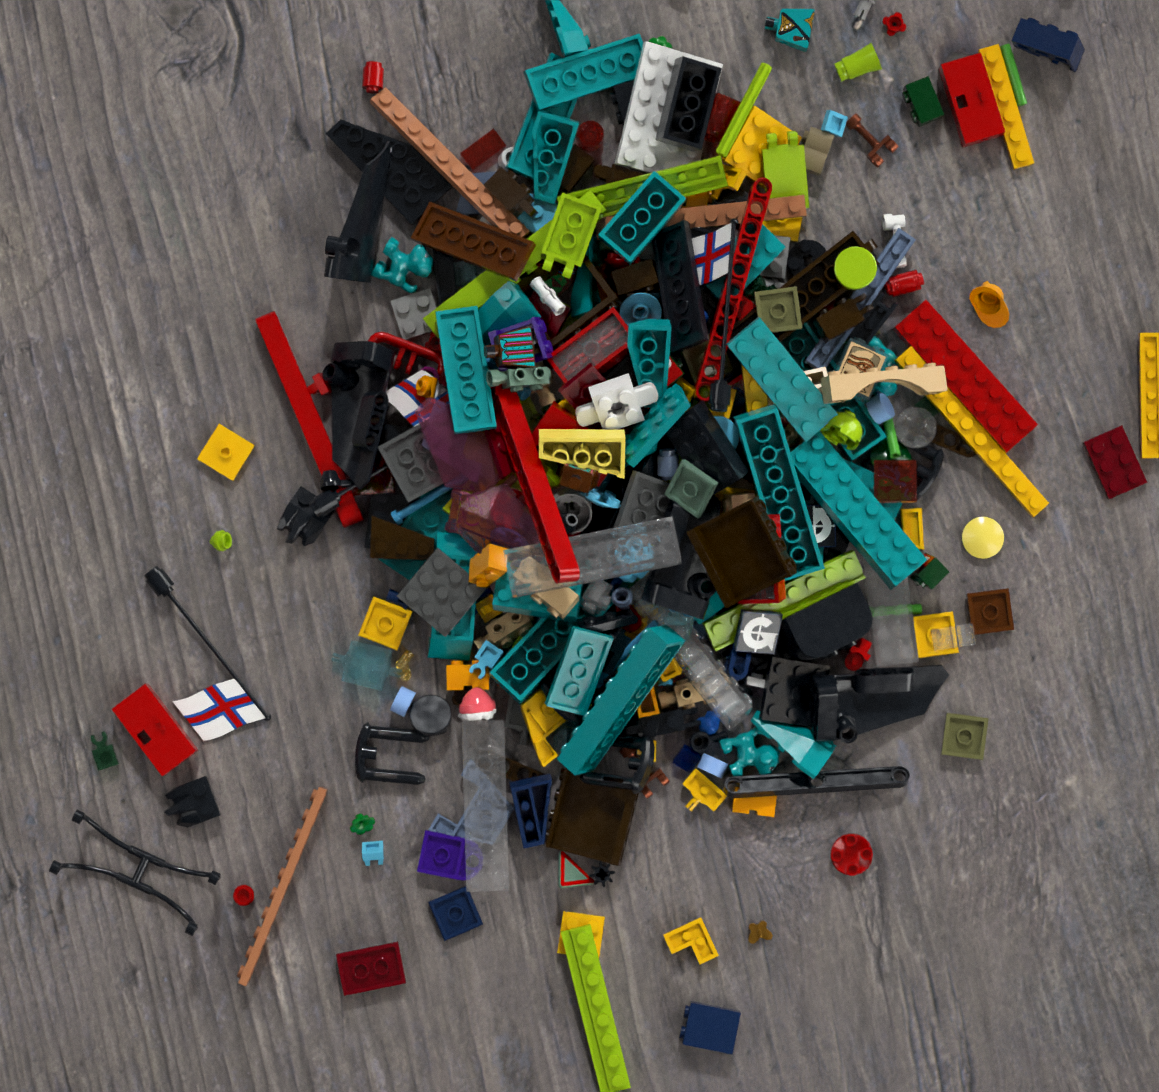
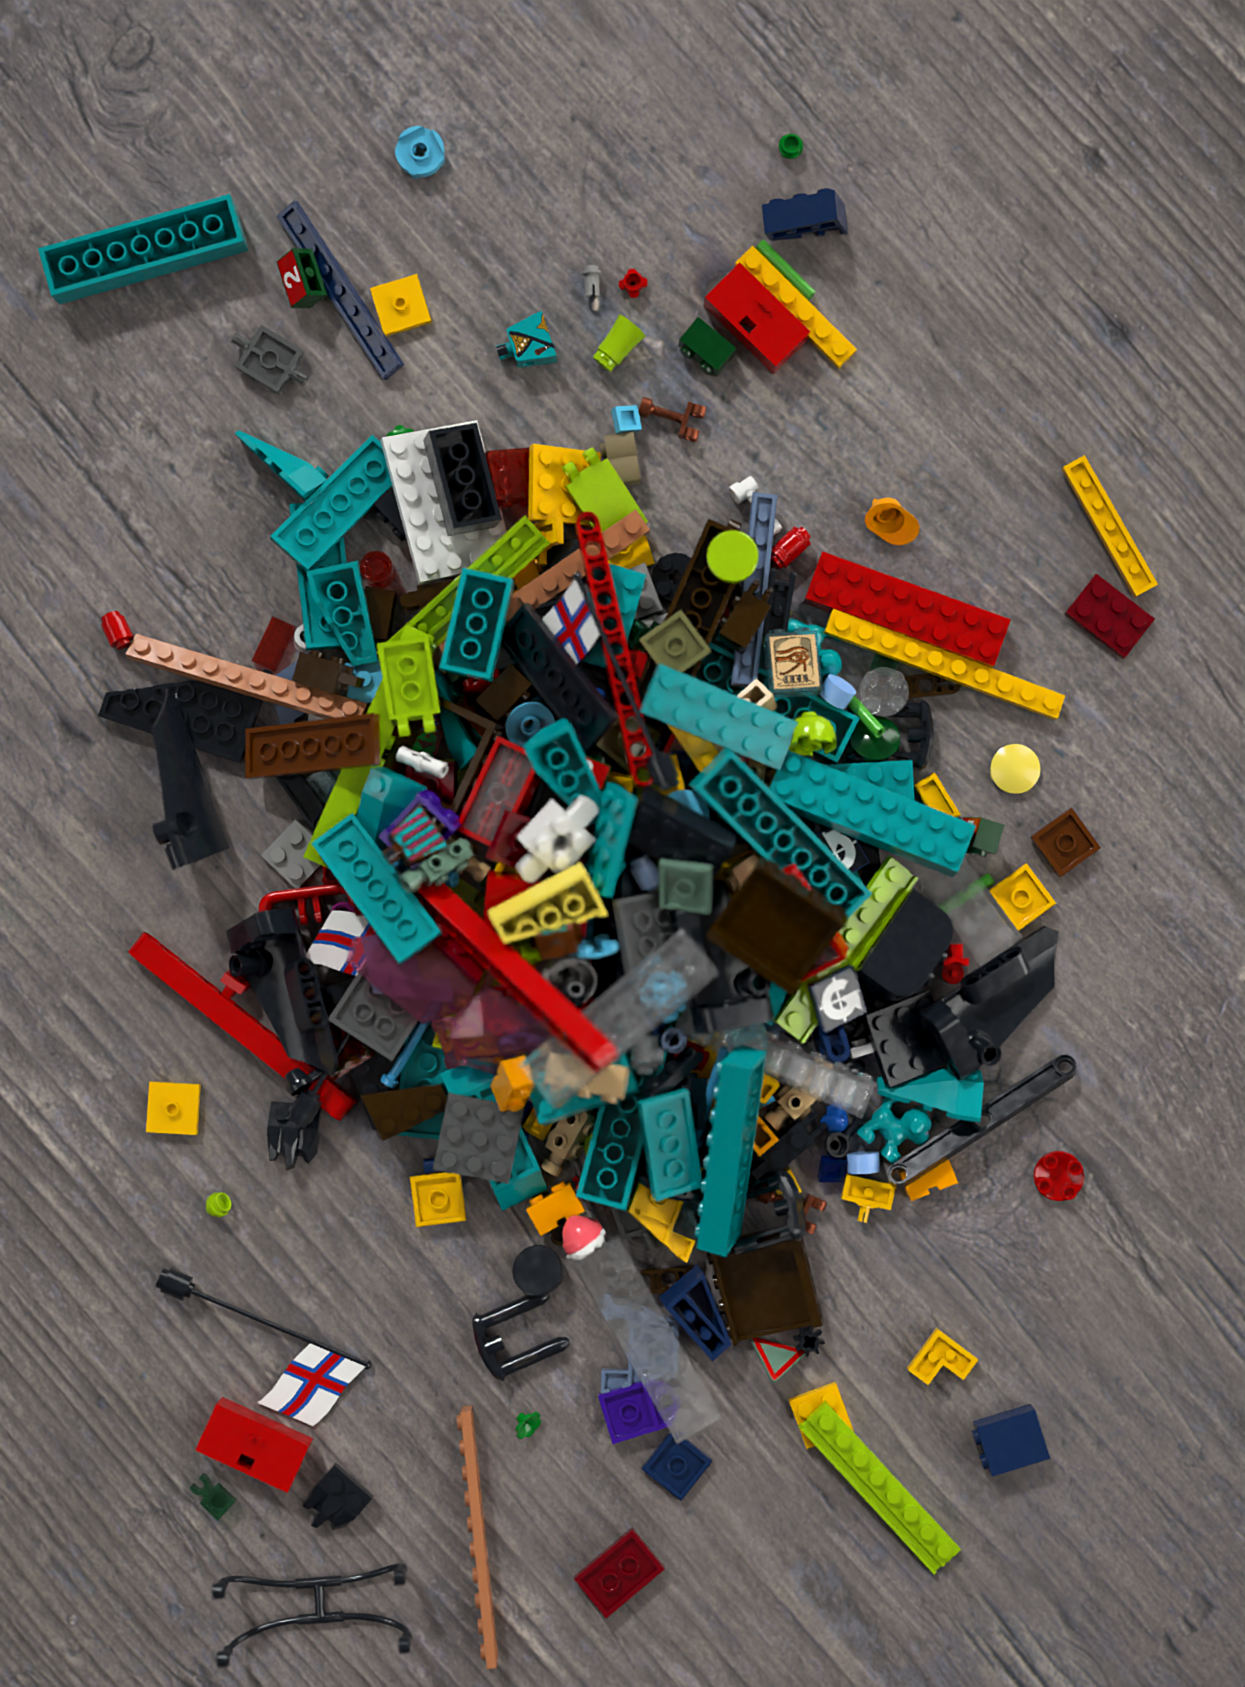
camera: 25 degrees left, 0 degrees up
red plate [233,885,254,906] -> none
clear light blue plate [331,640,402,691] -> none
medium azure tile [362,841,384,866] -> none
teal animal [371,237,433,294] -> none
light blue piece [390,686,416,717] -> none
clear yellow arm [395,649,414,681] -> none
light orange plate [416,375,438,399] -> none
medium azure plate [469,640,504,680] -> none
lime axle [716,63,772,158] -> none
pearl gold piece [748,920,773,944] -> none
tan arch [820,363,948,404] -> none
clear red tile [874,460,917,503] -> none
clear plate [931,623,976,651] -> none
olive plate [941,713,989,760] -> none

